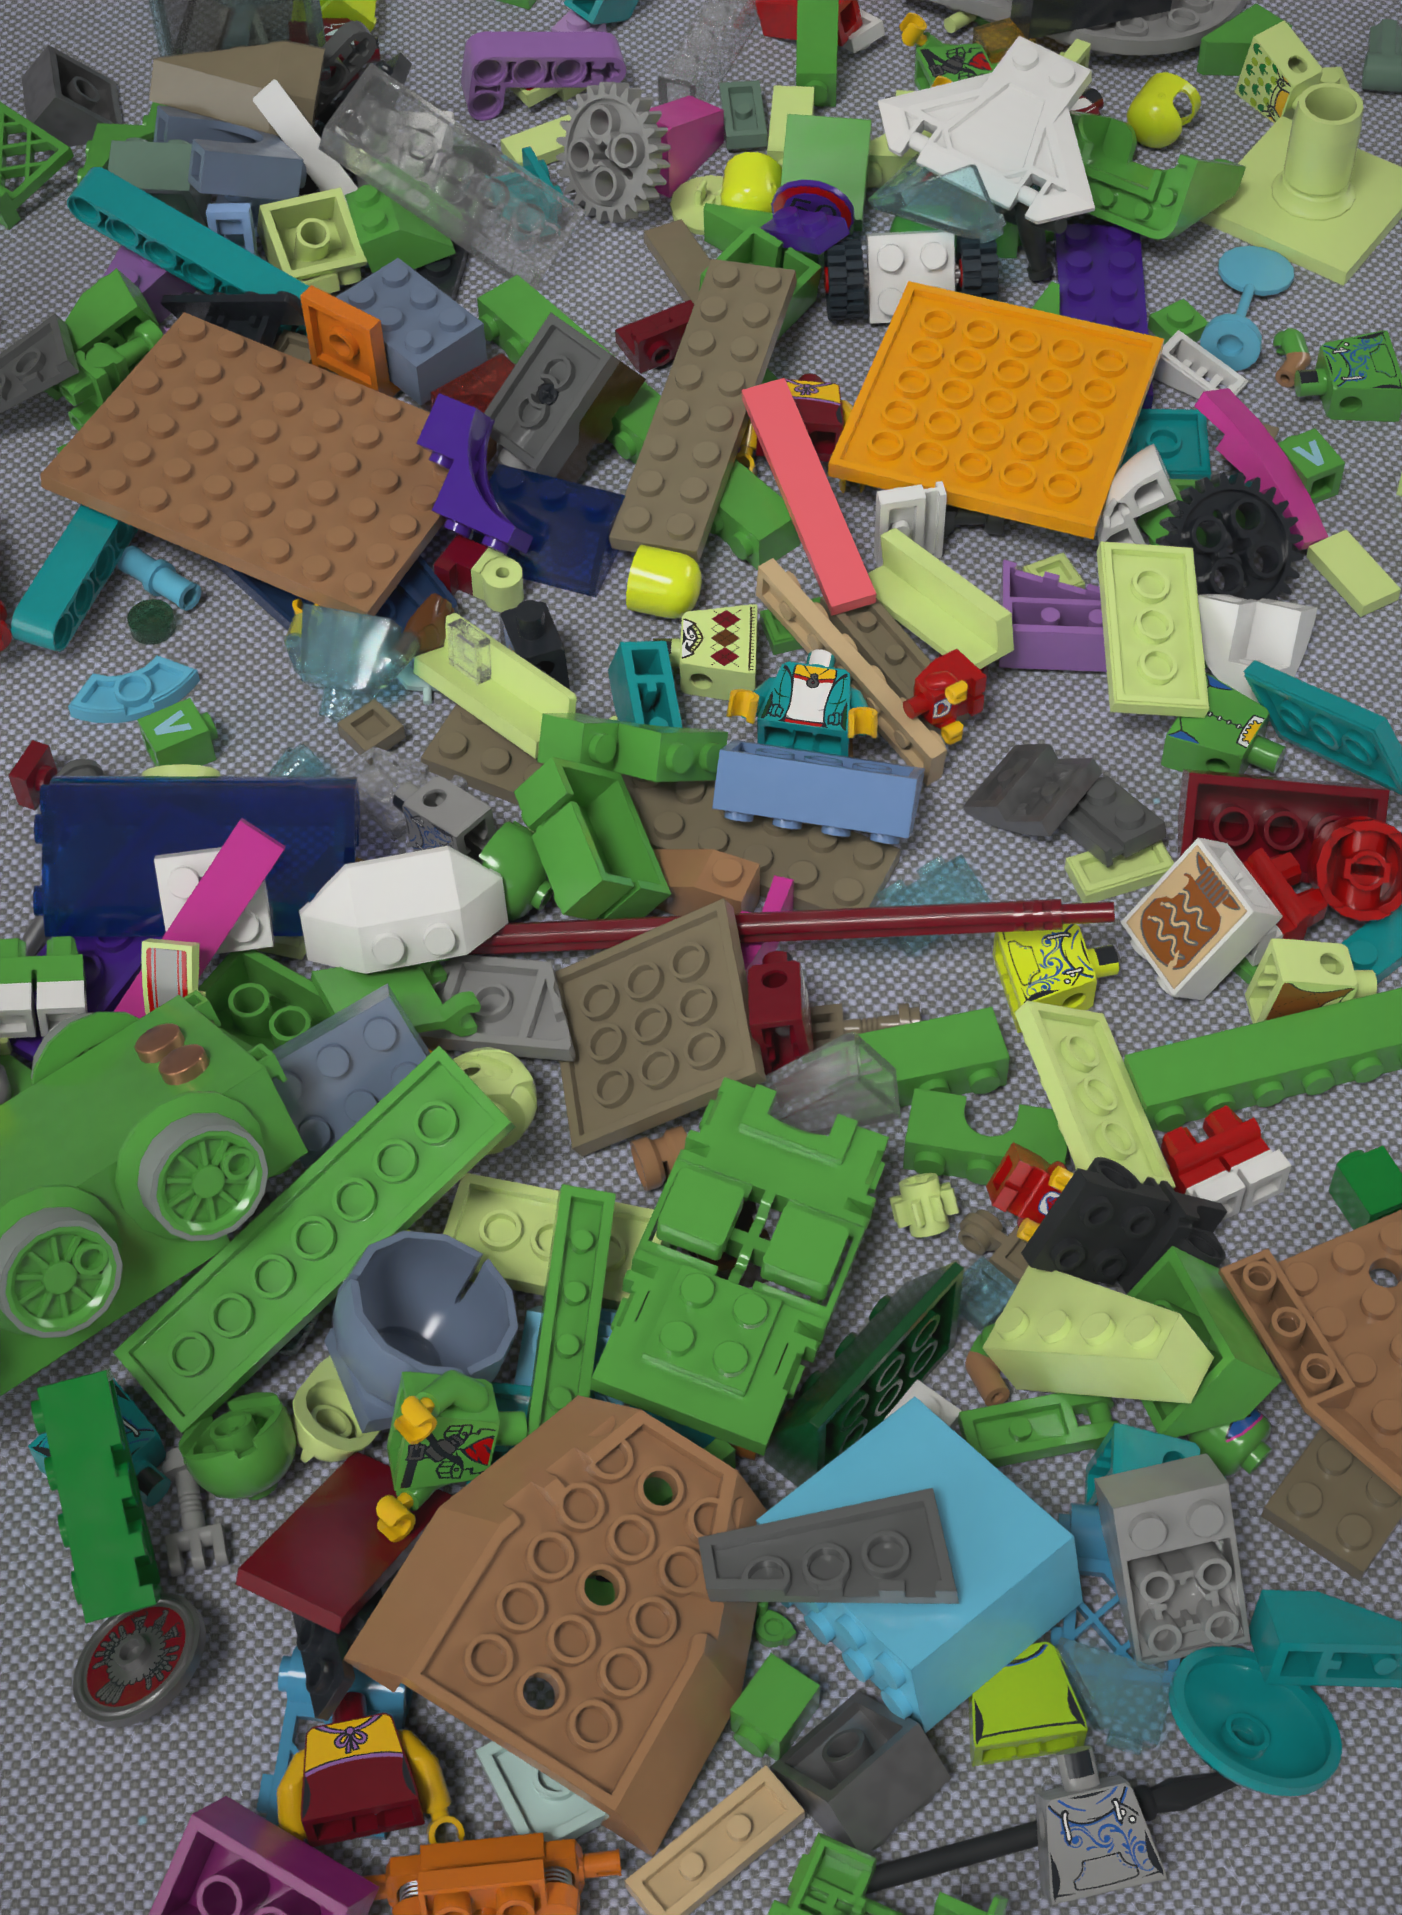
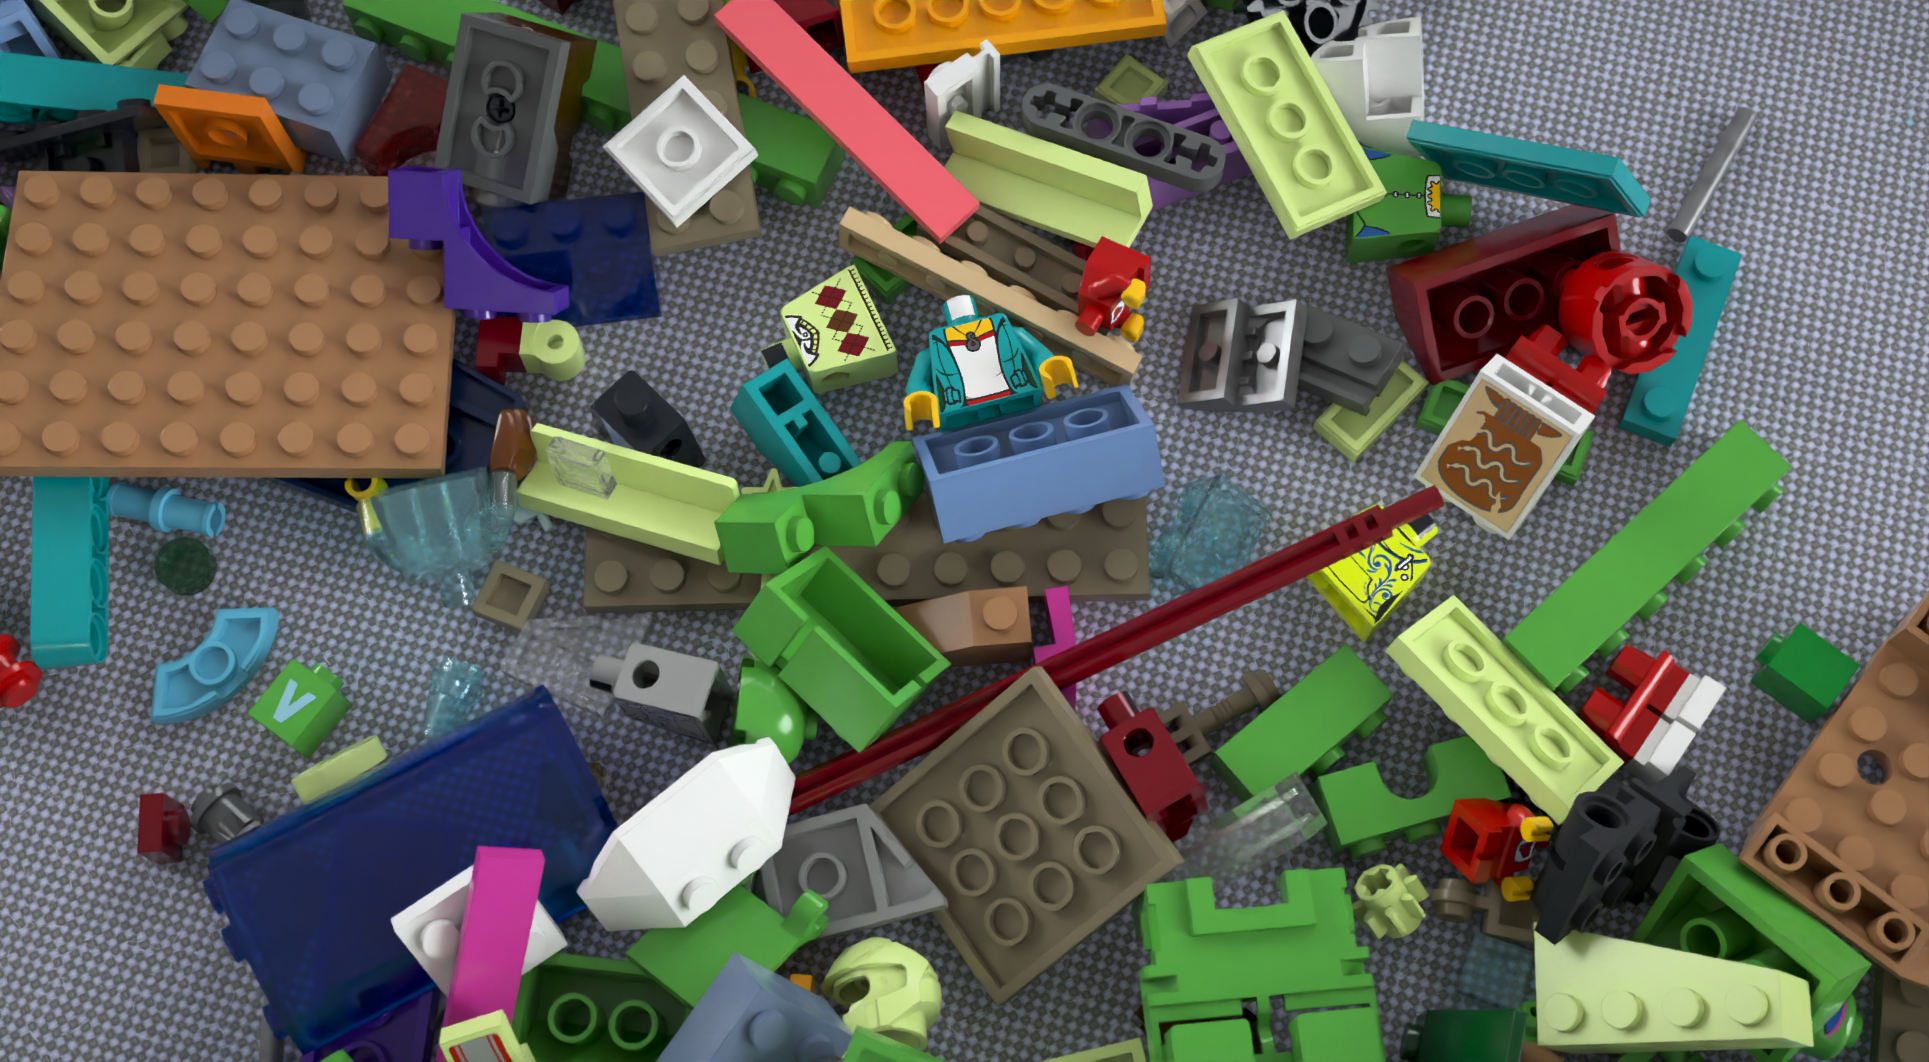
camera: 25 degrees left, 15 degrees up
neon yellow helmet [626,545,702,619] -> none
medium nougat wheel [630,1125,687,1192] -> none
yellowish green torso [1245,938,1377,1024] -> none
none -> white tile [602,75,758,227]
none -> dark grey beam [1021,83,1226,193]

